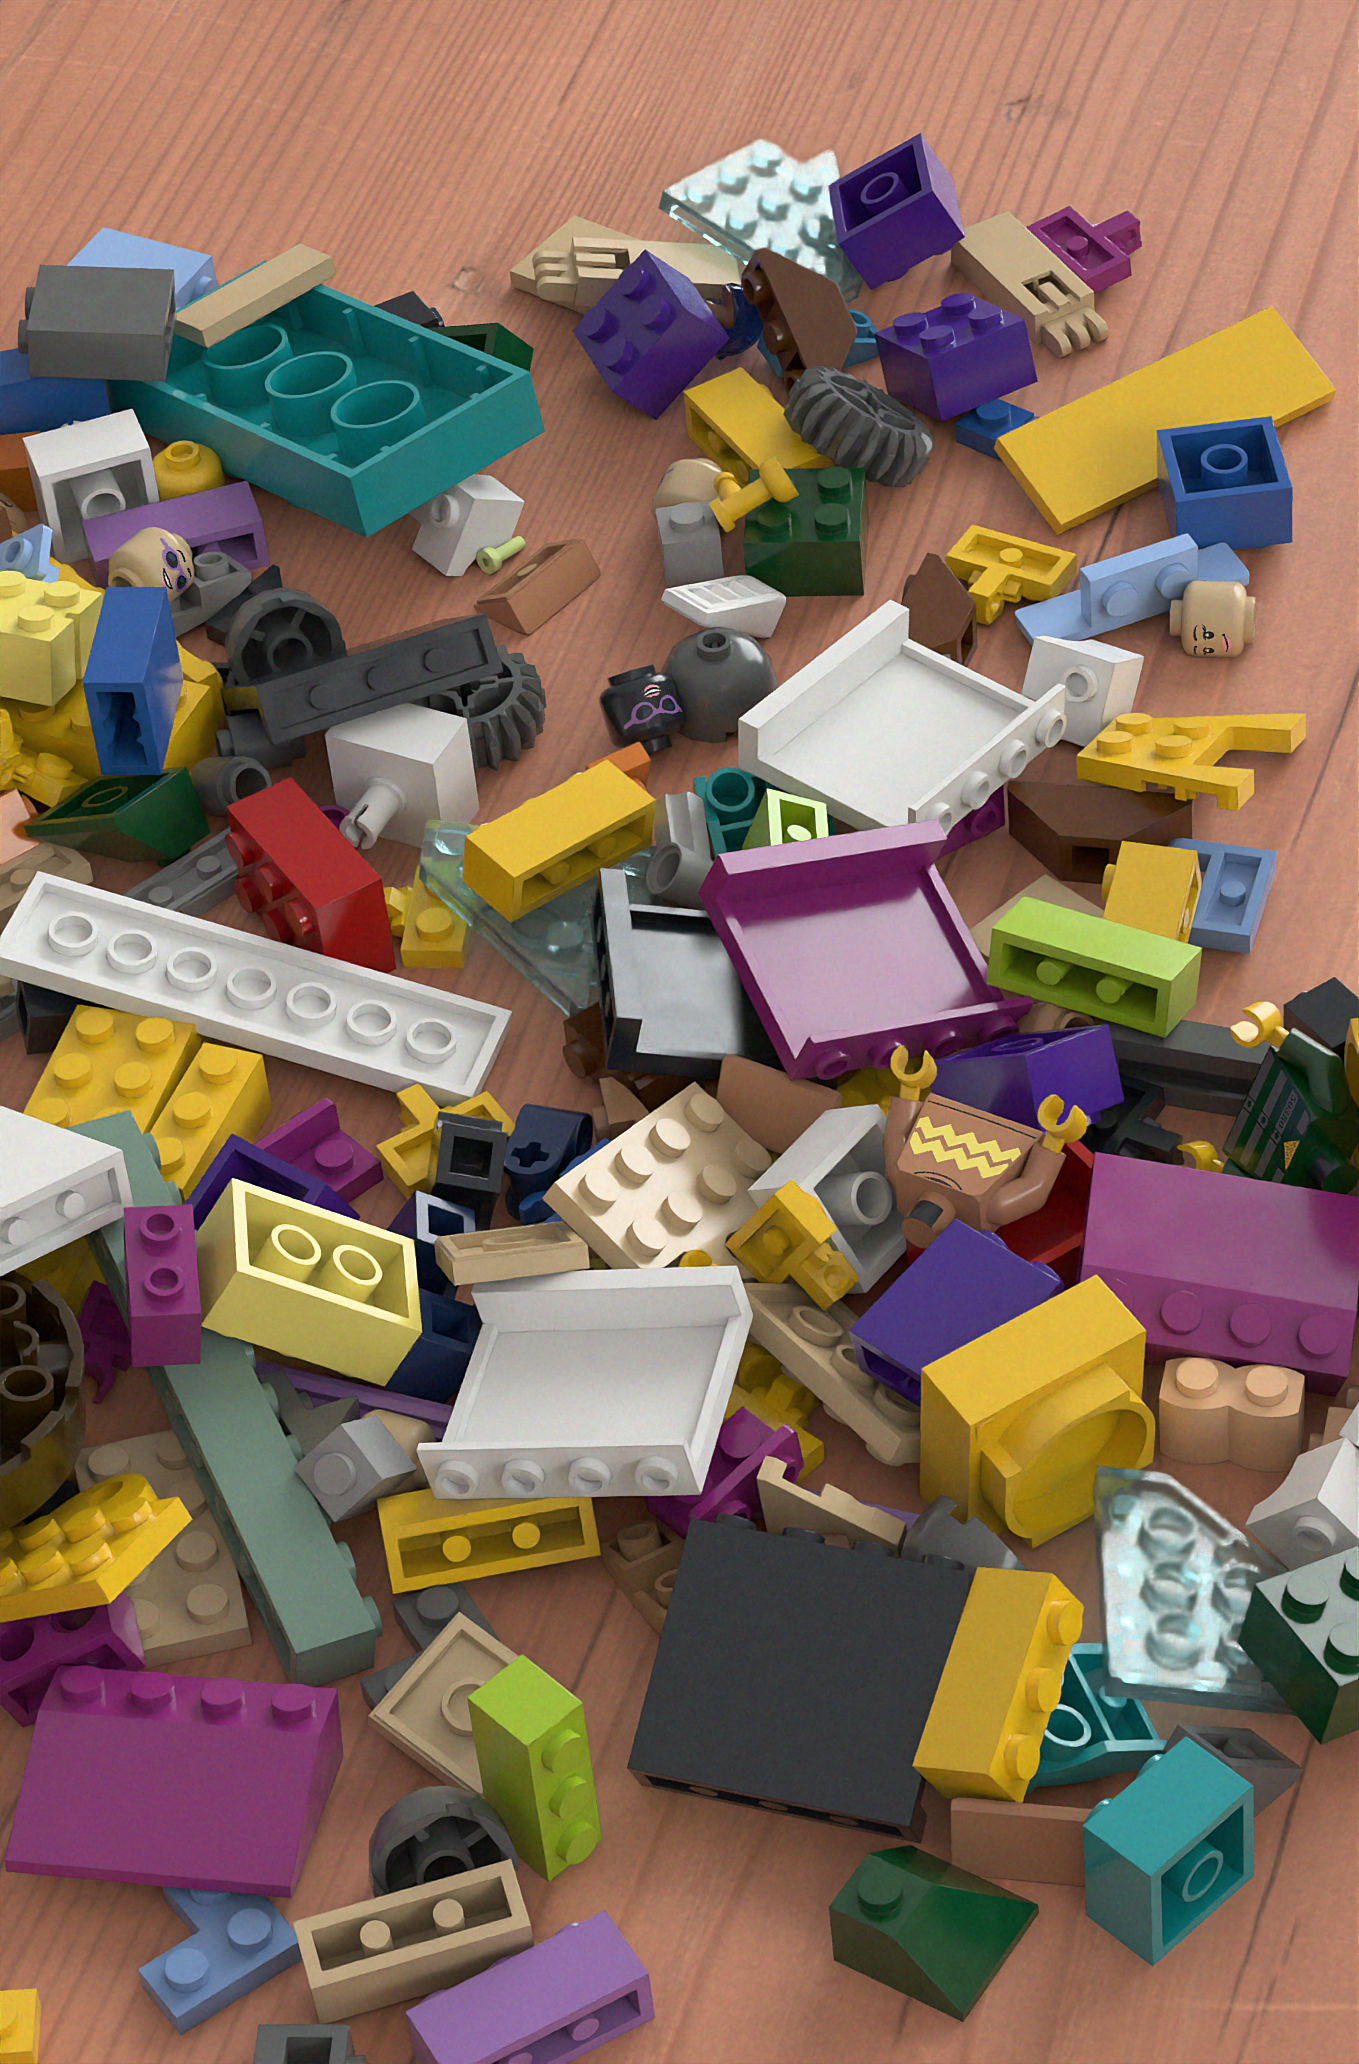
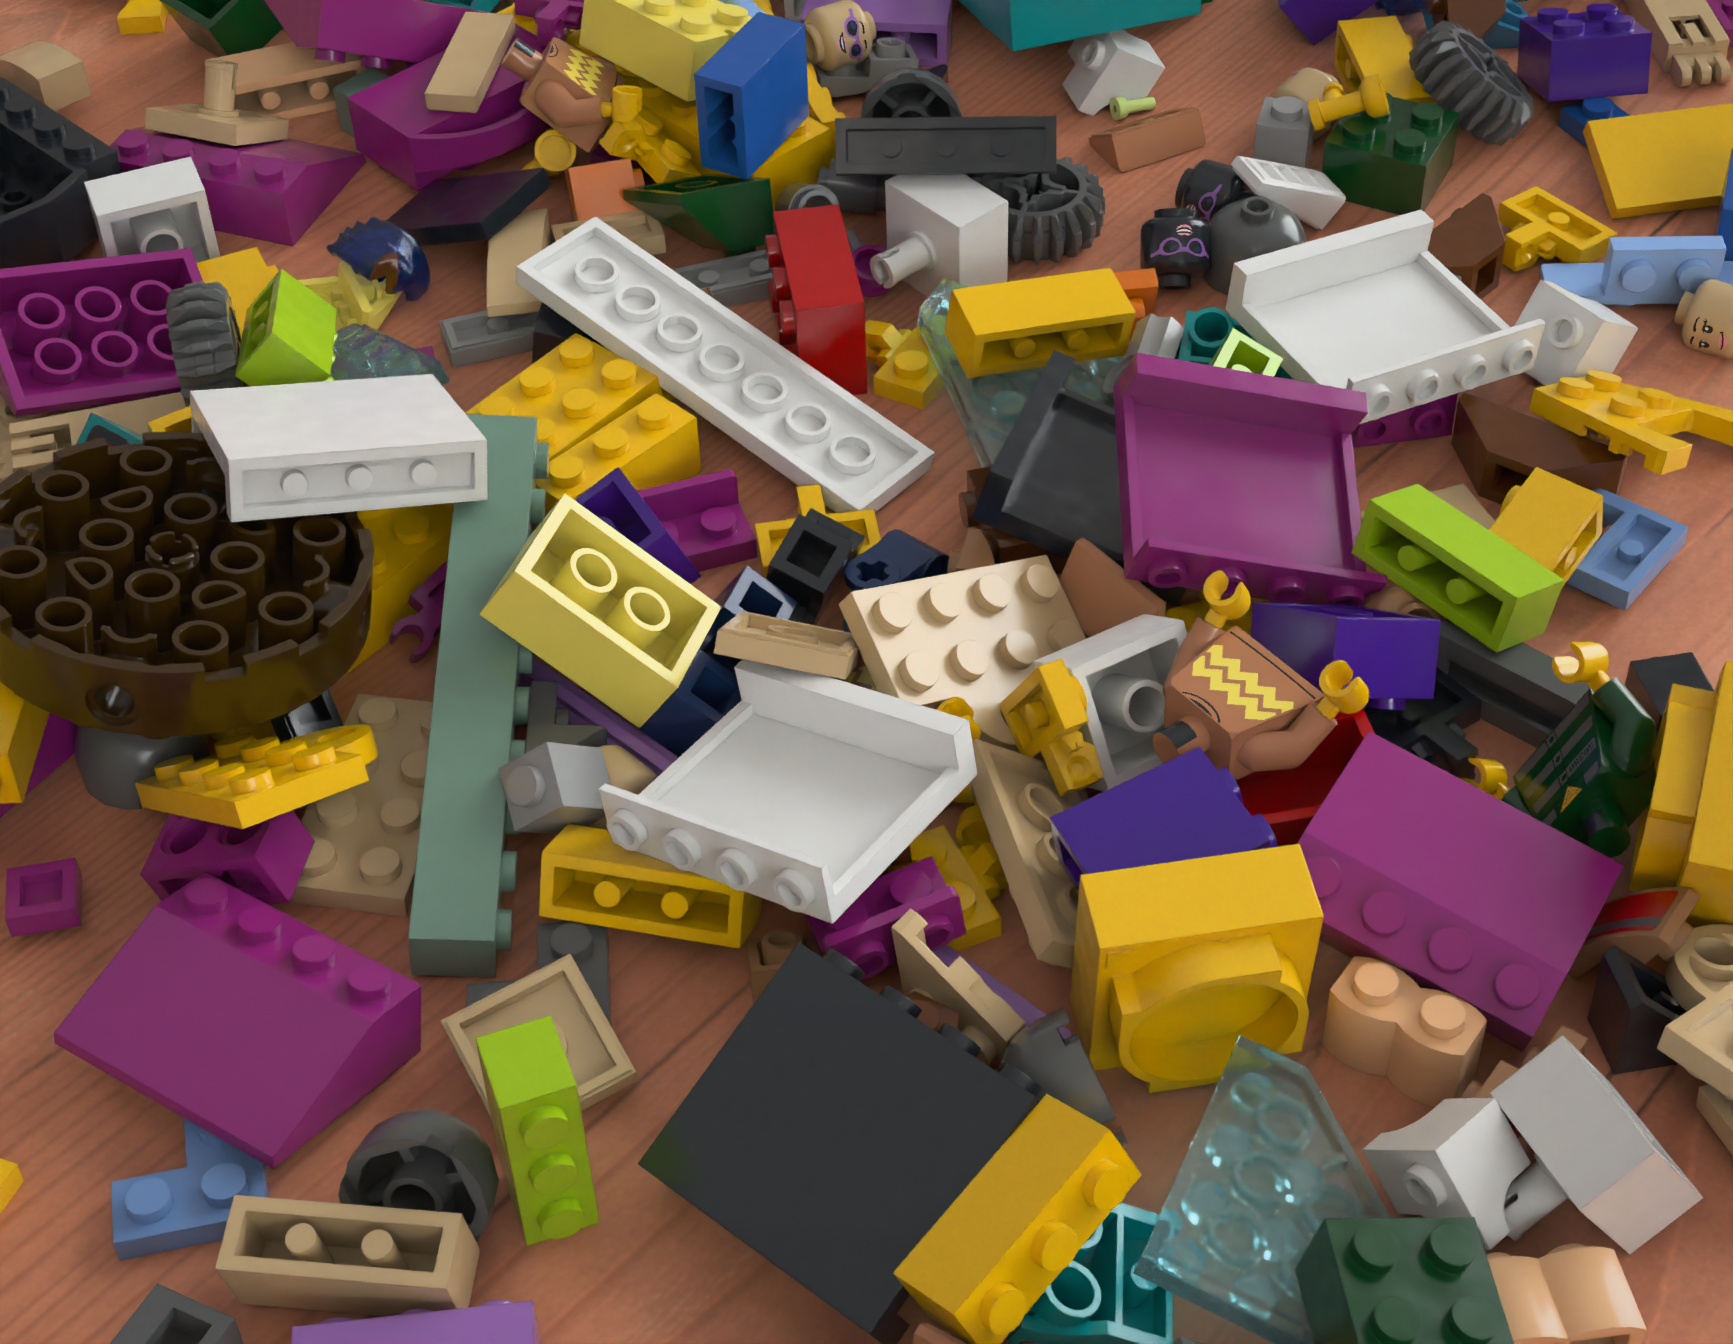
camera: 20 degrees right, 0 degrees up
magenta brick [124,1204,201,1367] -> none
none -> black head [1175,159,1258,223]

